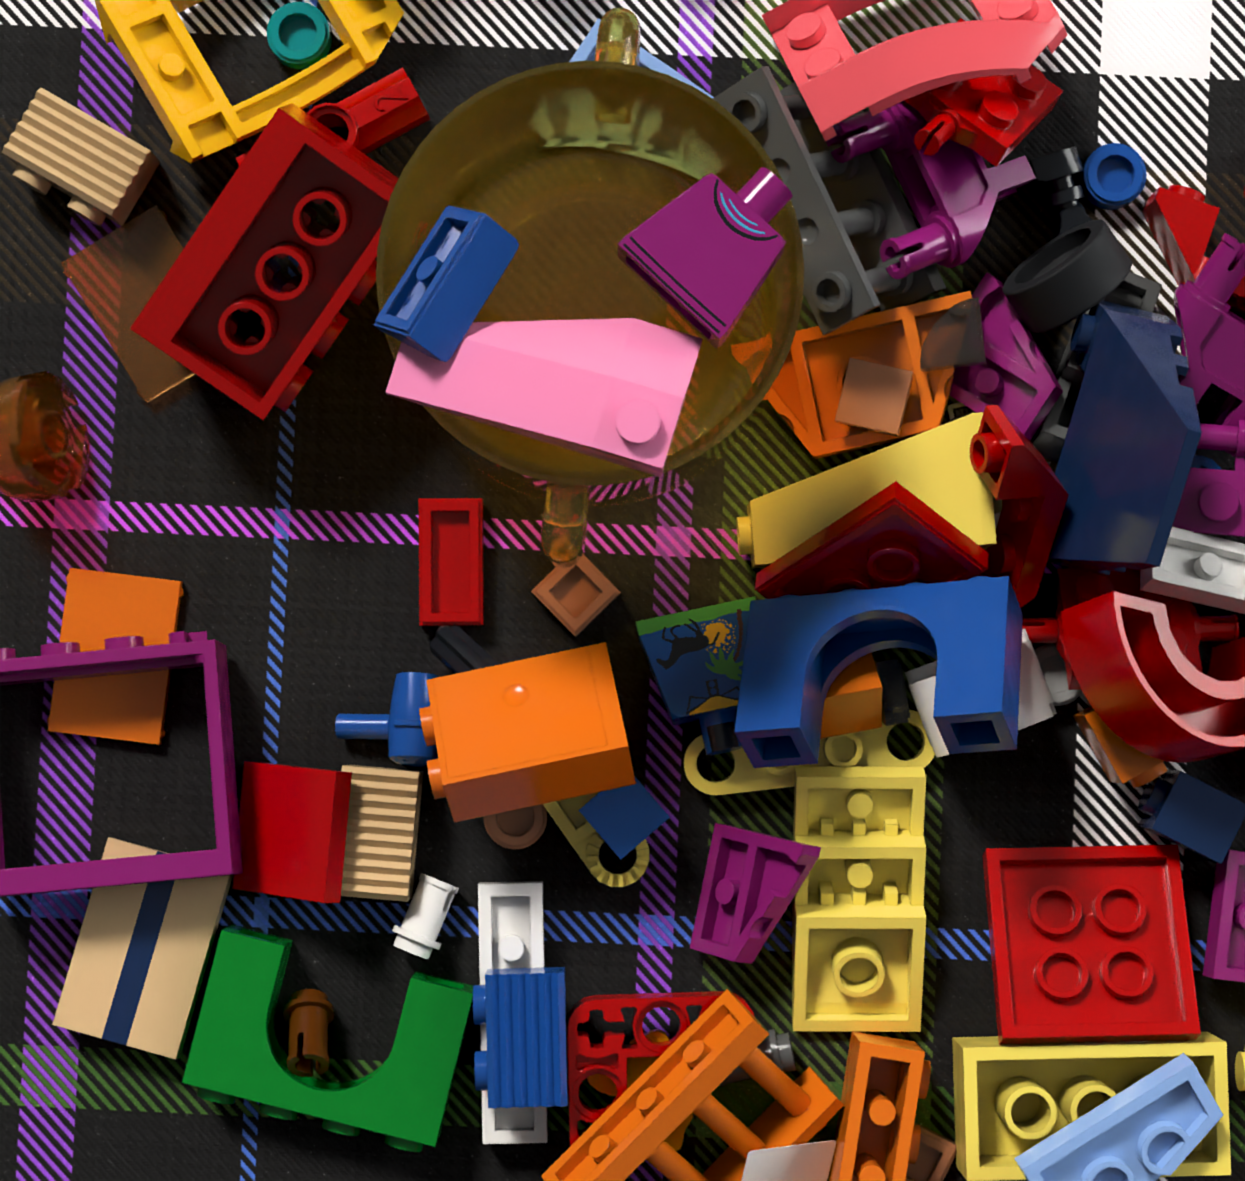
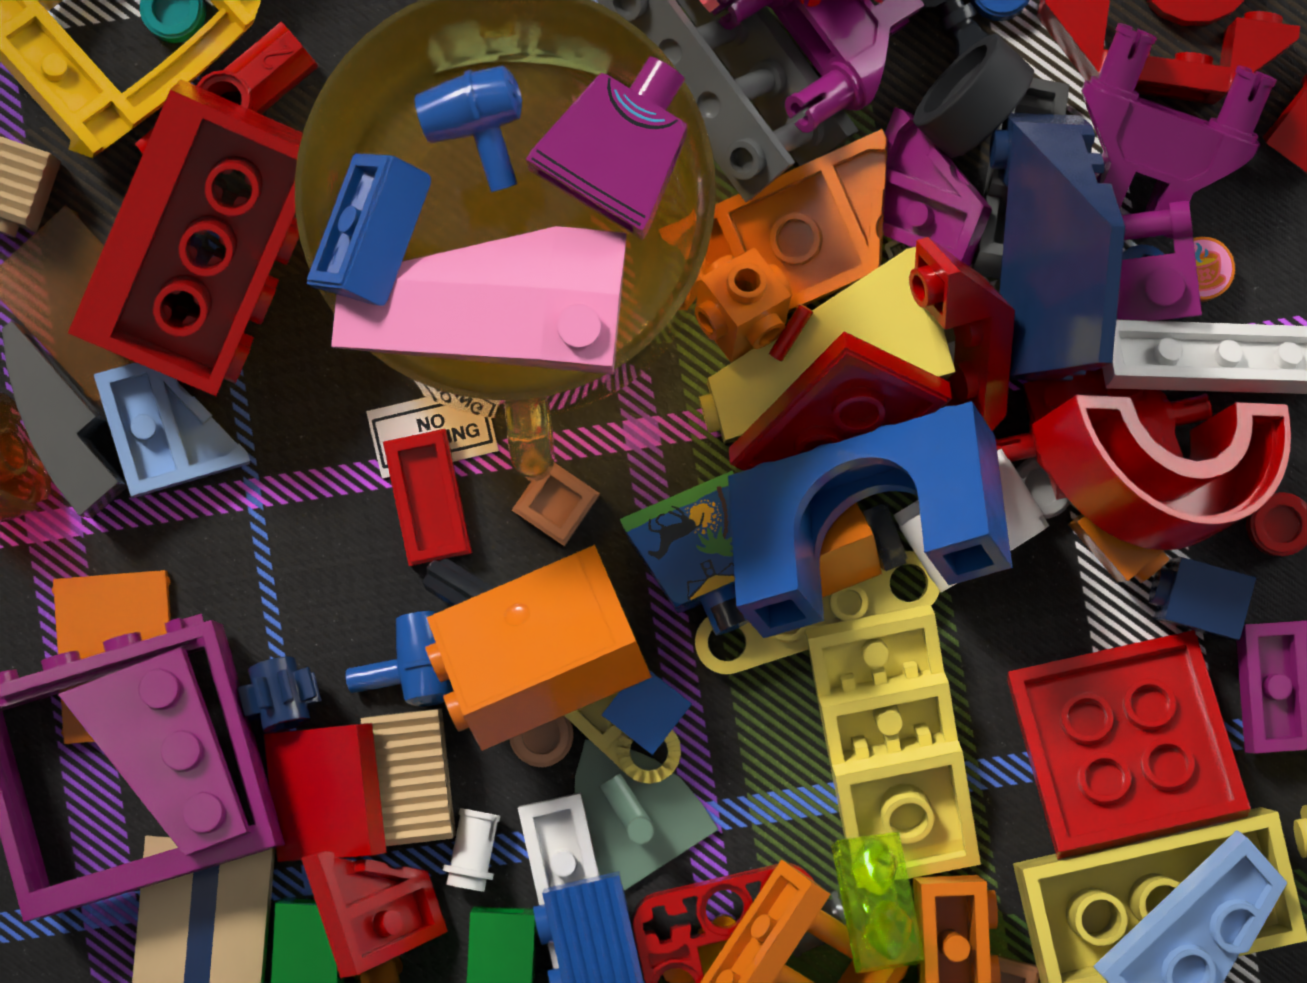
camera: 10 degrees left, 0 degrees up
magenta wing [690,823,821,964] -> none
nougat tile [835,358,914,437] -> none
clear smoke tile [920,297,986,372] -> none
none -> dark grey slope [2,320,128,519]
none -> magenta wing [58,647,251,856]
none -> light blue wing [93,362,250,499]
none -> dark blue gear [237,656,321,733]
none -> red wing [301,851,448,978]
none -> sticker [366,384,499,479]
none -> blue piece [414,65,522,192]
none -> sand green shield [575,739,718,890]
none -> orange brick [695,247,792,362]
none -> red piece [769,304,813,362]
none -> clear neon green tile [831,832,925,973]

